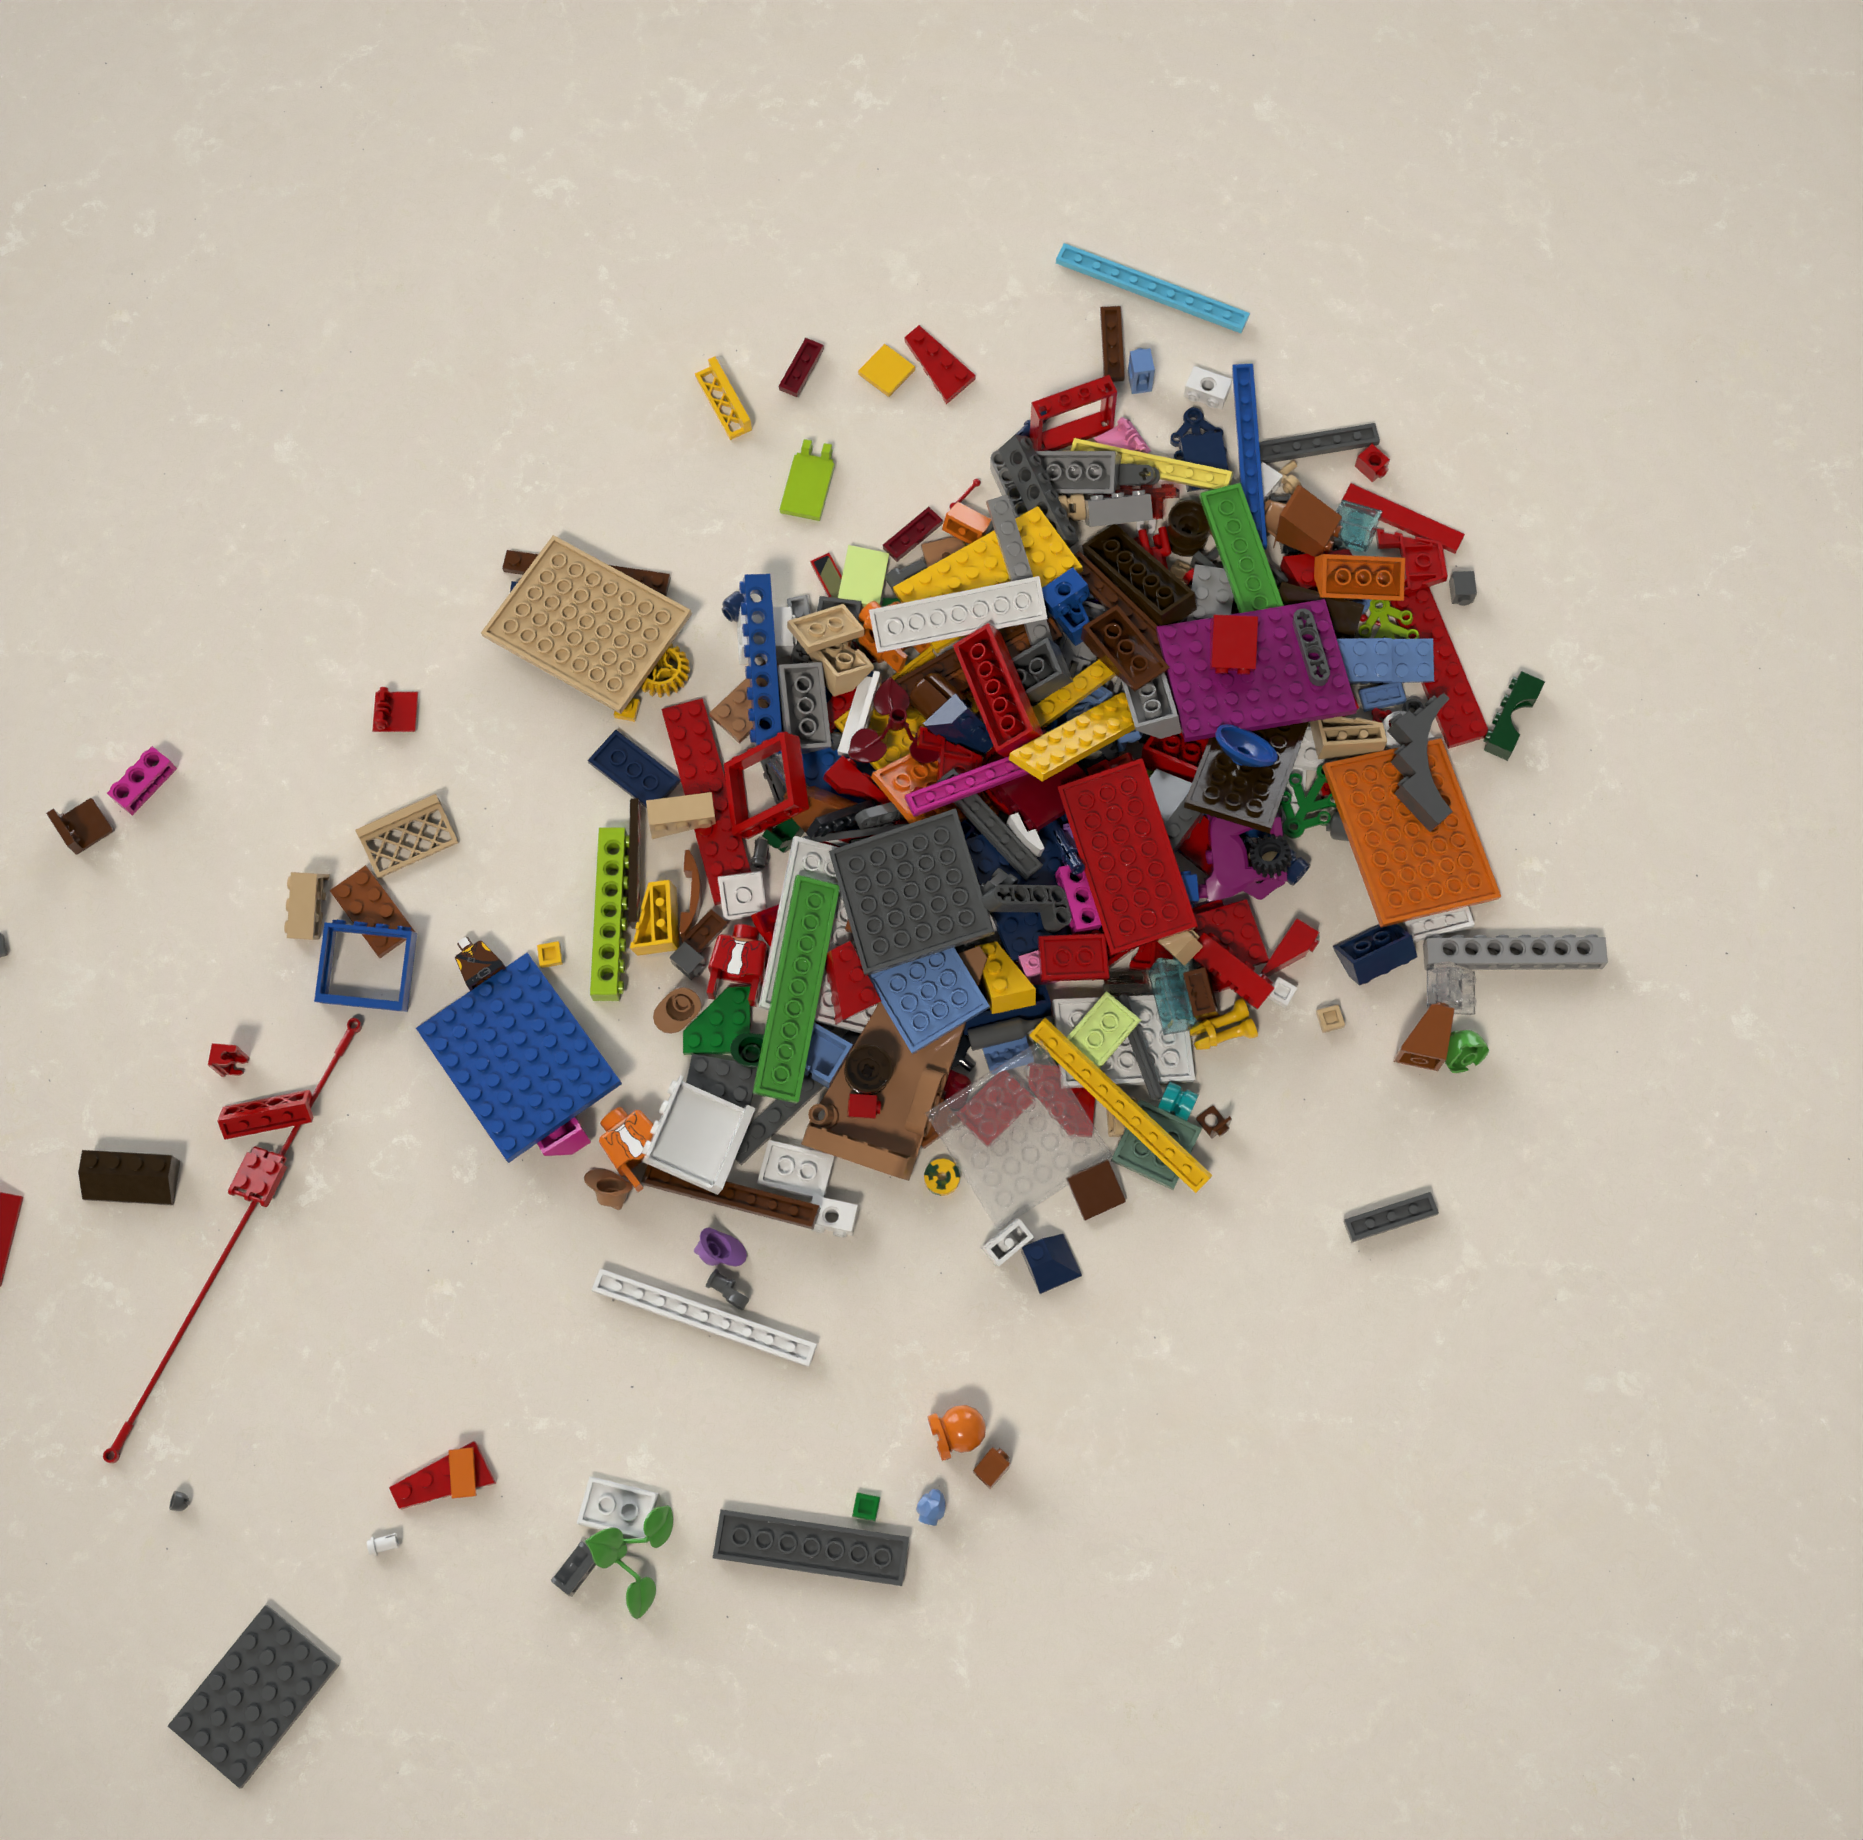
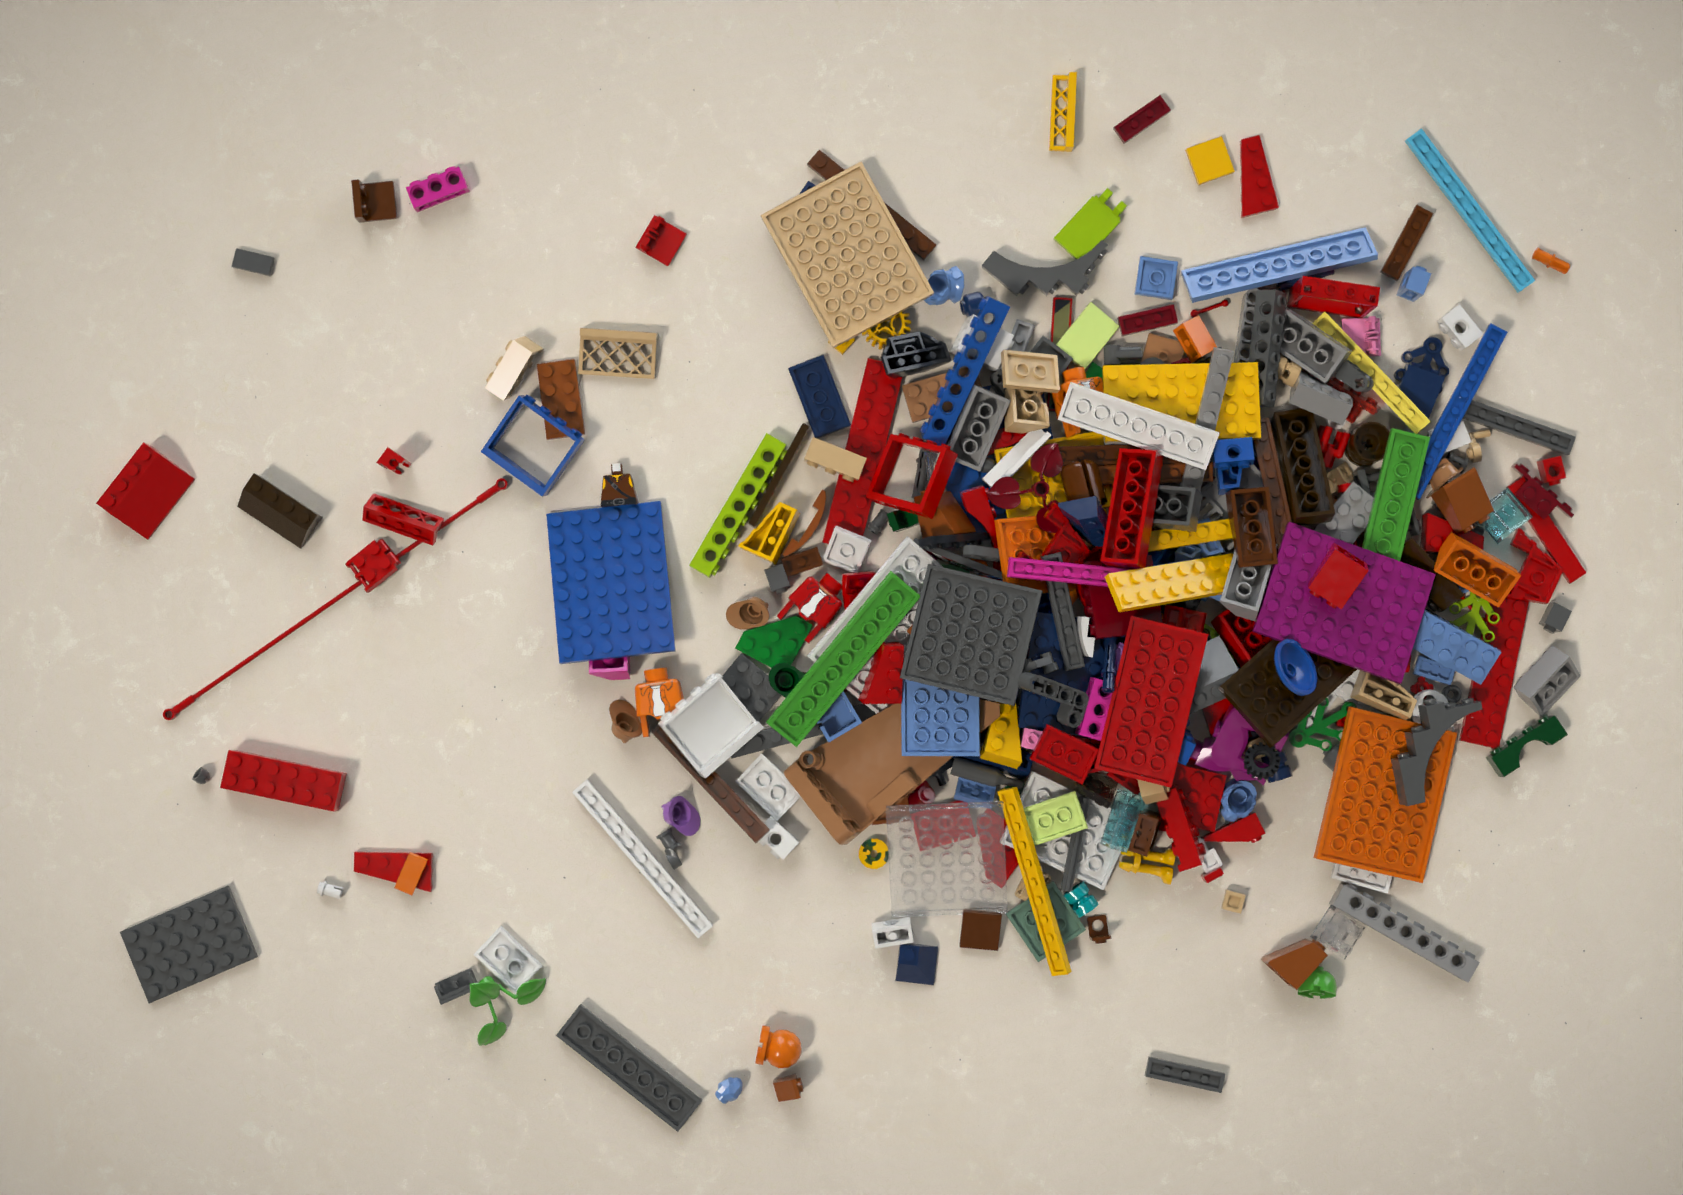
camera: 25 degrees right, 15 degrees up
yellow plate [537,941,563,968] -> none
dark brown wheel [844,1044,893,1095] -> none
red brick [847,1094,881,1119] -> none
green tile [852,1493,880,1522] -> none
dark grey beam [1292,609,1330,686] -> none
dark blue slope [1333,924,1418,986] -> none
none -> red brick [220,750,347,812]
none -> black wedge [881,331,952,378]
none -> medium blue piece [924,266,964,305]
none -> dark grey arch [982,240,1108,296]
none -> medium blue plate [1134,256,1178,300]
none -> medium blue plate [1181,227,1378,303]
none -> red tile [1201,867,1224,883]
none -> medium blue piece [1221,778,1257,822]
none -> dark red bracket [1511,464,1574,519]
none -> light grey slope [1513,646,1581,717]
none -> orange axle [1532,247,1570,274]

